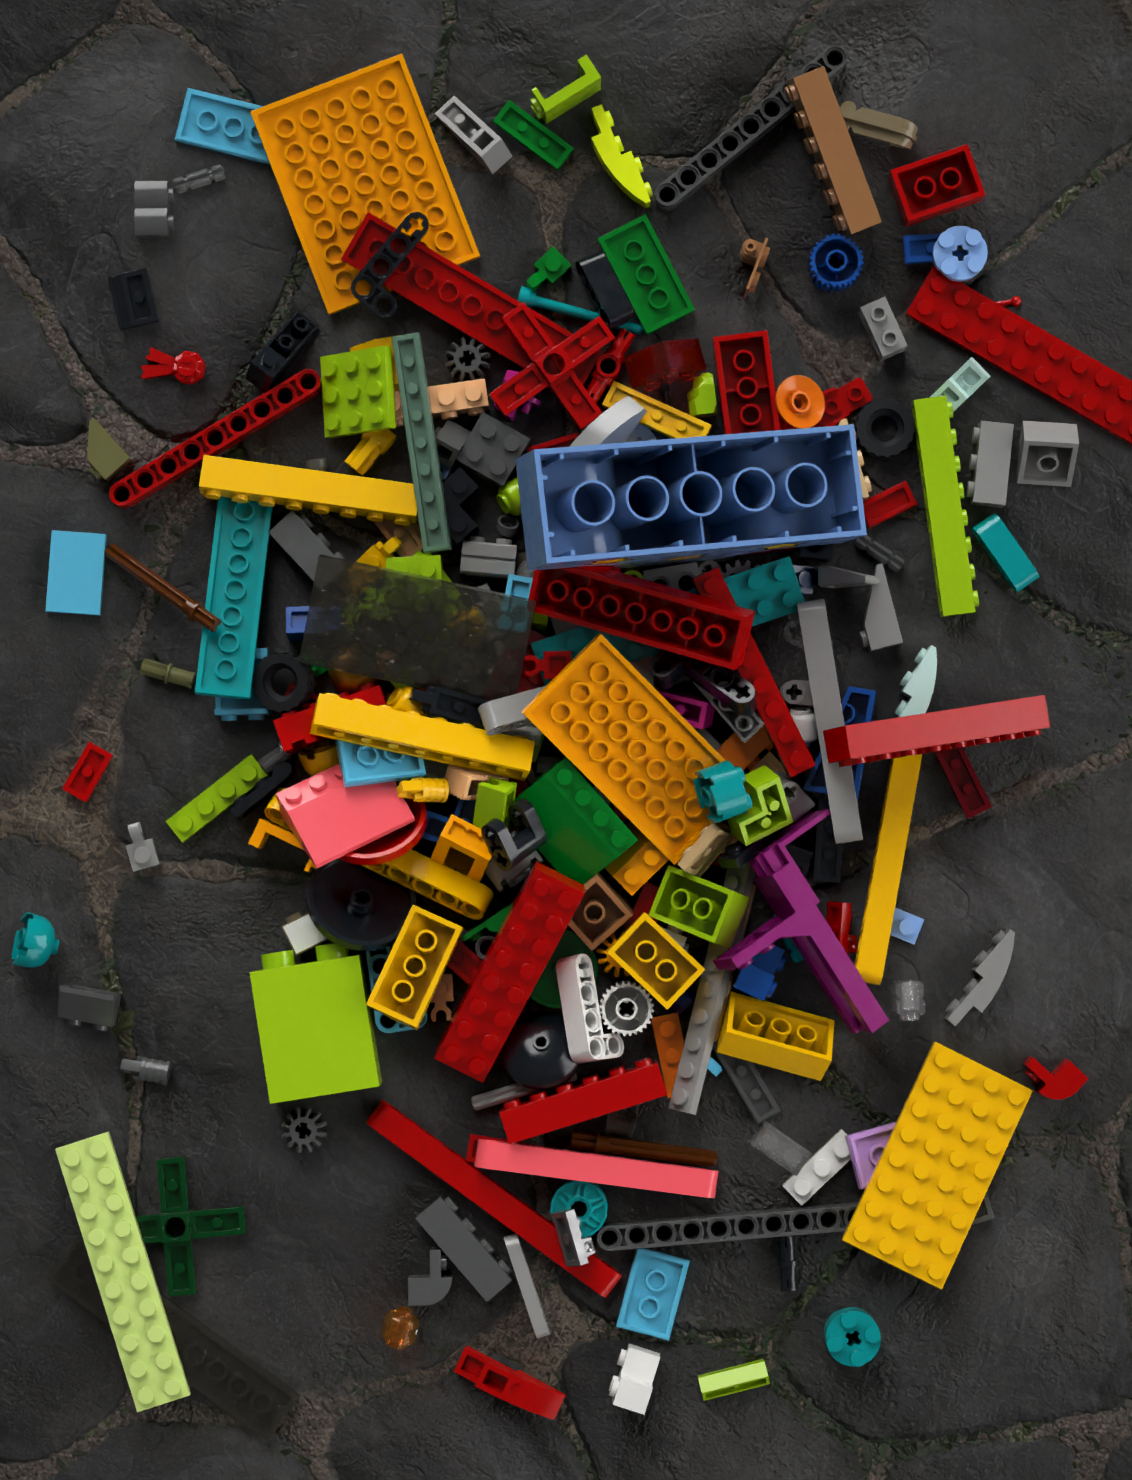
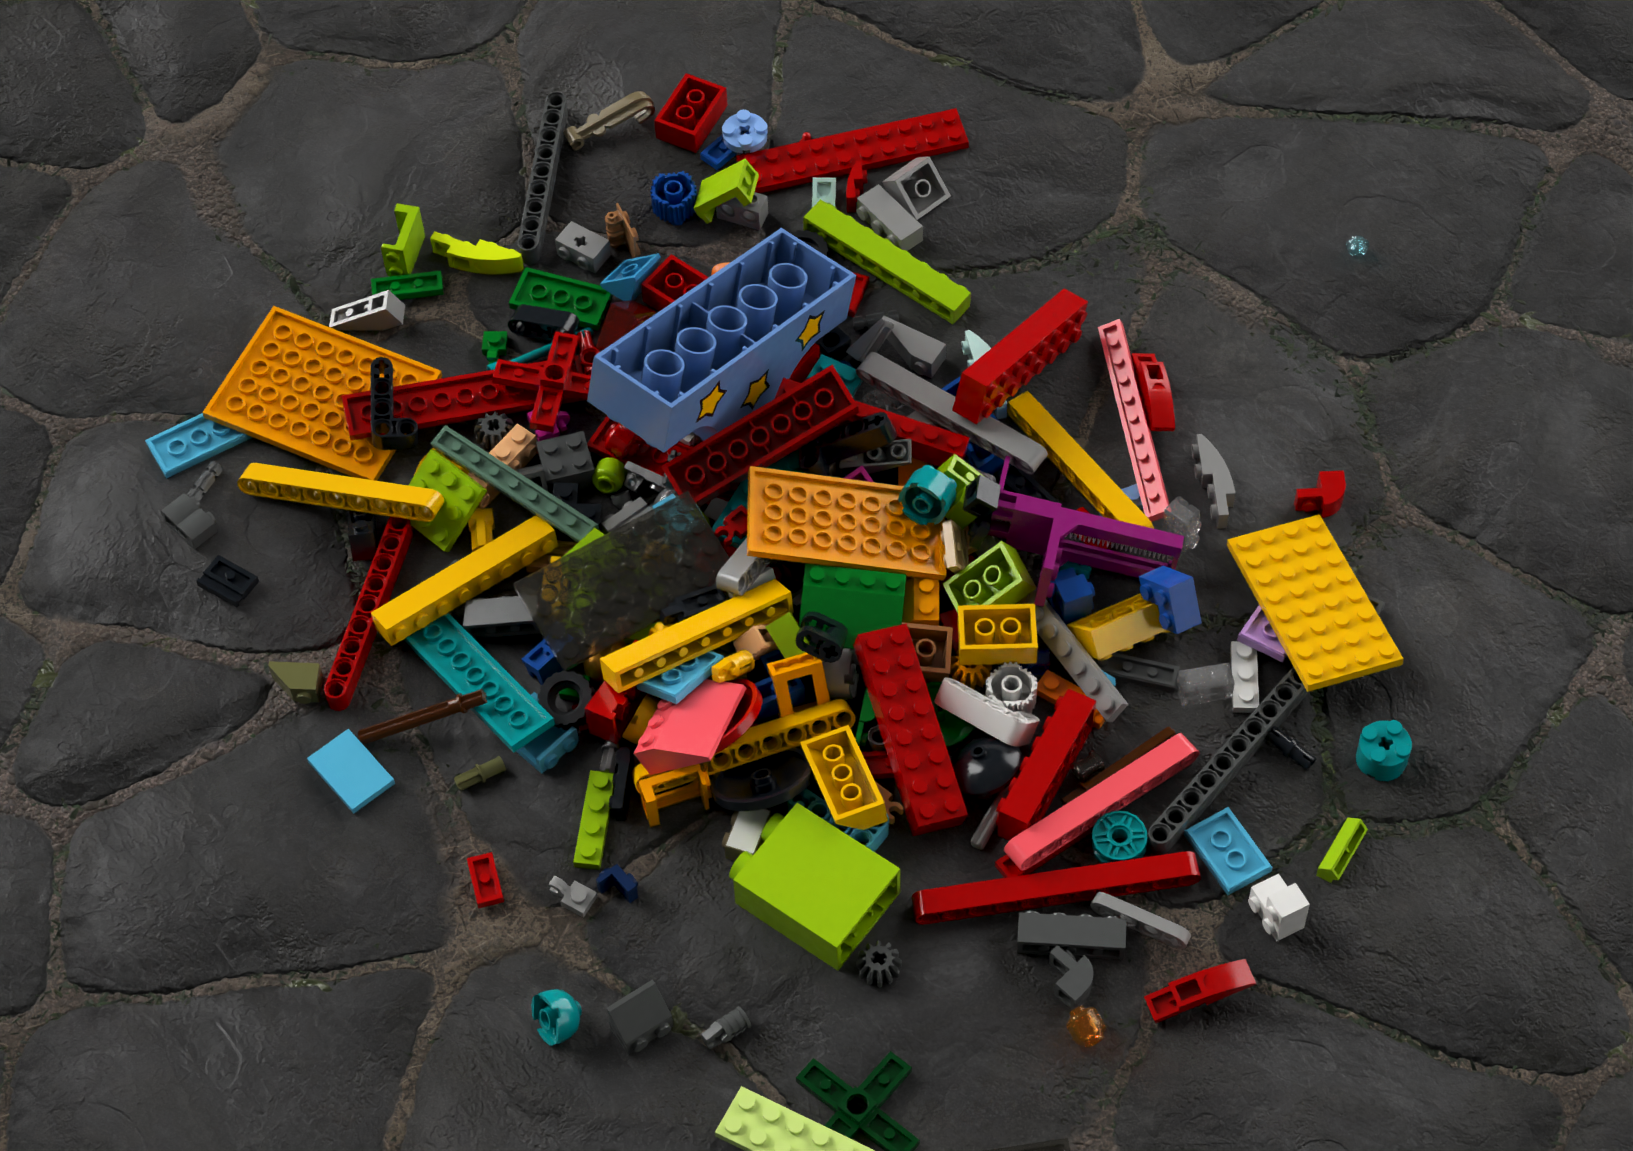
camera: 45 degrees left, 30 degrees down
red piece [141,347,206,385] -> none
flat silver hinge [551,1209,595,1267] -> none
medium nougat brick [784,66,882,235] -> none
dark red plate [934,747,992,819] -> none
teal beam [972,513,1039,593] -> none
none -> yellow beam [237,463,444,522]
none -> light grey brick [555,221,611,273]
none -> dark blue bracket [596,864,638,903]
none -> dark azure slope [600,253,661,305]
none -> lime panel [694,158,759,224]
none -> red slope [846,161,867,213]
none -> black brick [963,475,1001,520]
none -> coral plate [1098,319,1172,522]
none -> red slope [1131,353,1175,432]
none -> blue brick [1139,565,1202,634]

